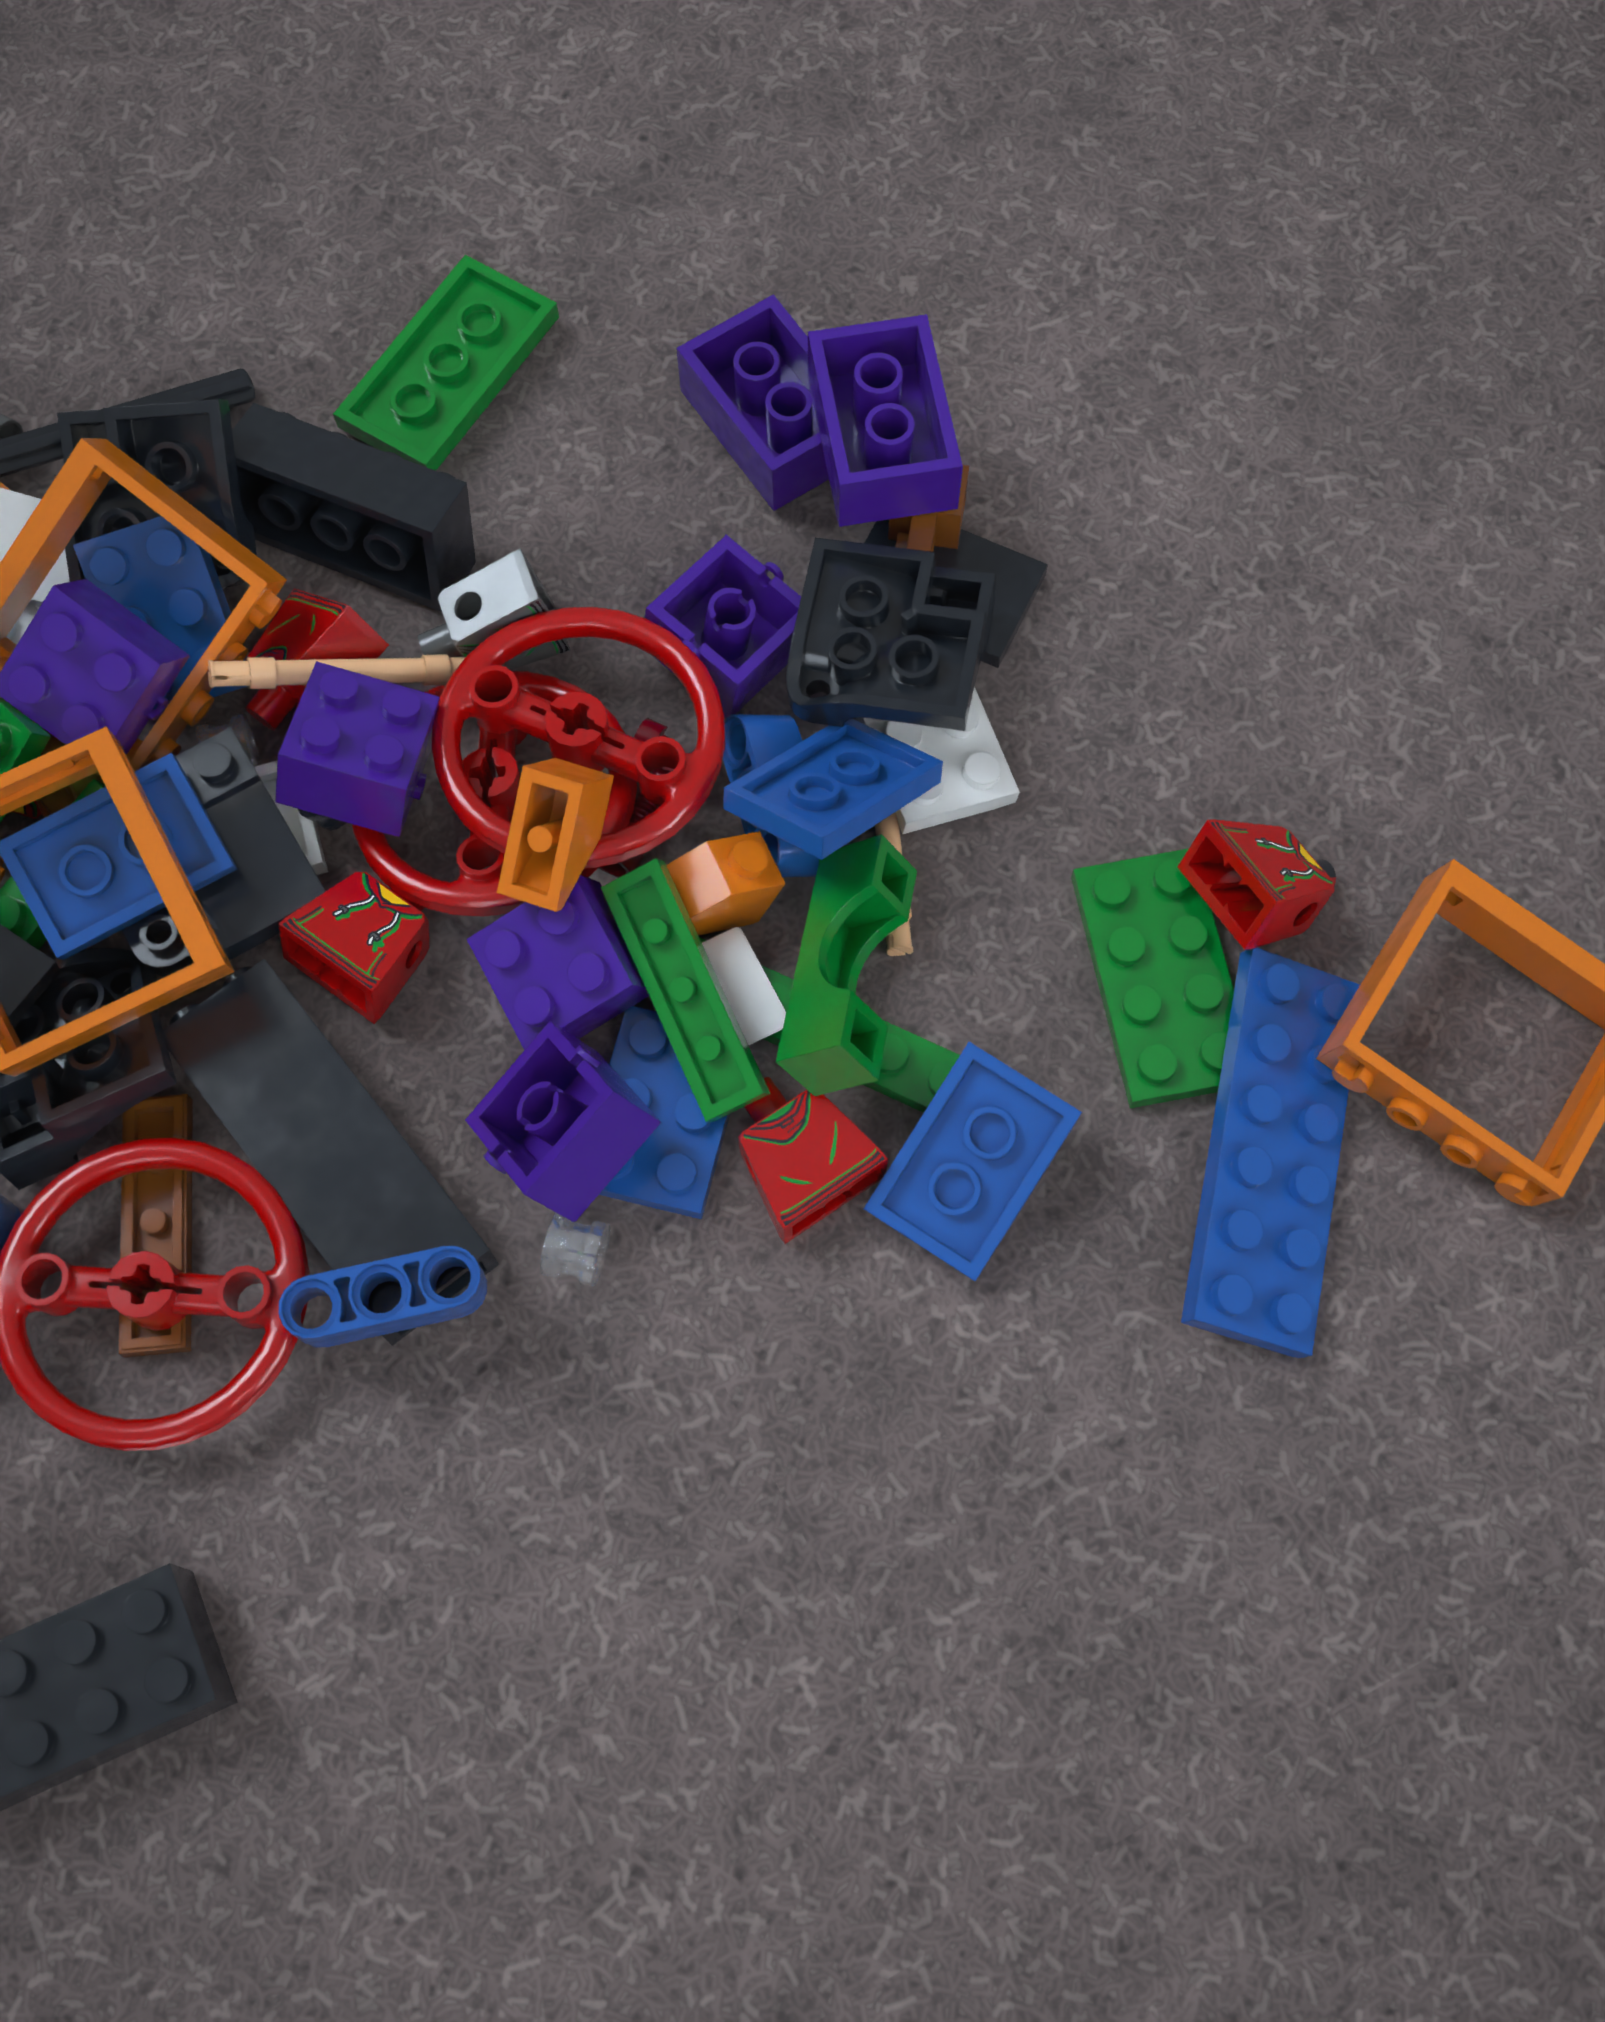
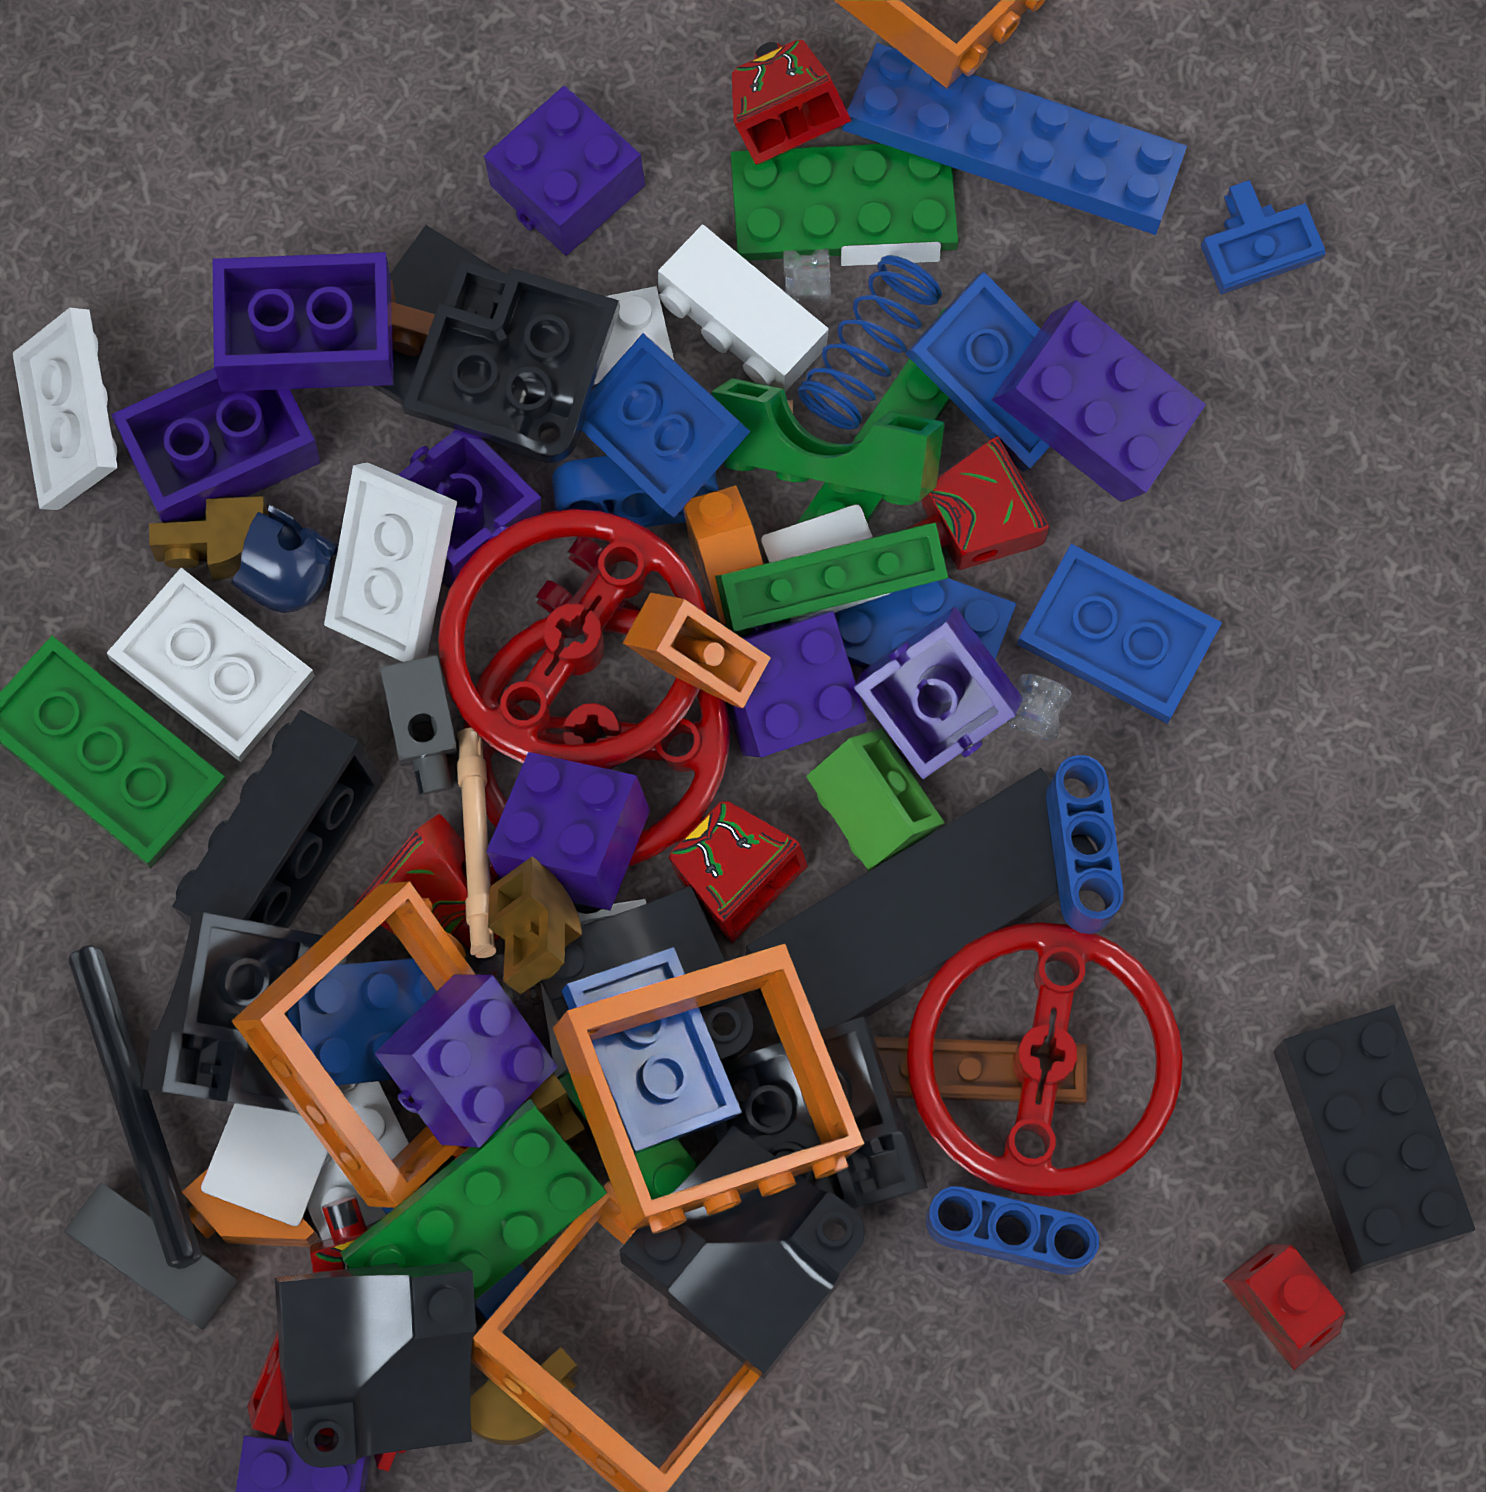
camera: 90 degrees left, 5 degrees up
none -> white plate [13,308,117,510]
none -> white plate [107,568,315,762]
none -> pearl gold brick [149,496,268,581]
none -> dark blue helmet [231,505,338,613]
none -> white plate [324,462,457,662]
none -> dark purple brick [484,85,646,256]
none -> pearl gold brick [488,856,582,994]
none -> white brick [658,224,829,392]
none -> clear wheel [783,249,831,304]
none -> blue piece [797,255,942,430]
none -> bright green brick [806,728,944,871]
none -> white sticker [841,242,941,266]
none -> dark purple brick [991,300,1206,502]
none -> blue plate [1017,544,1222,724]
none -> blue hinge [1200,180,1326,295]

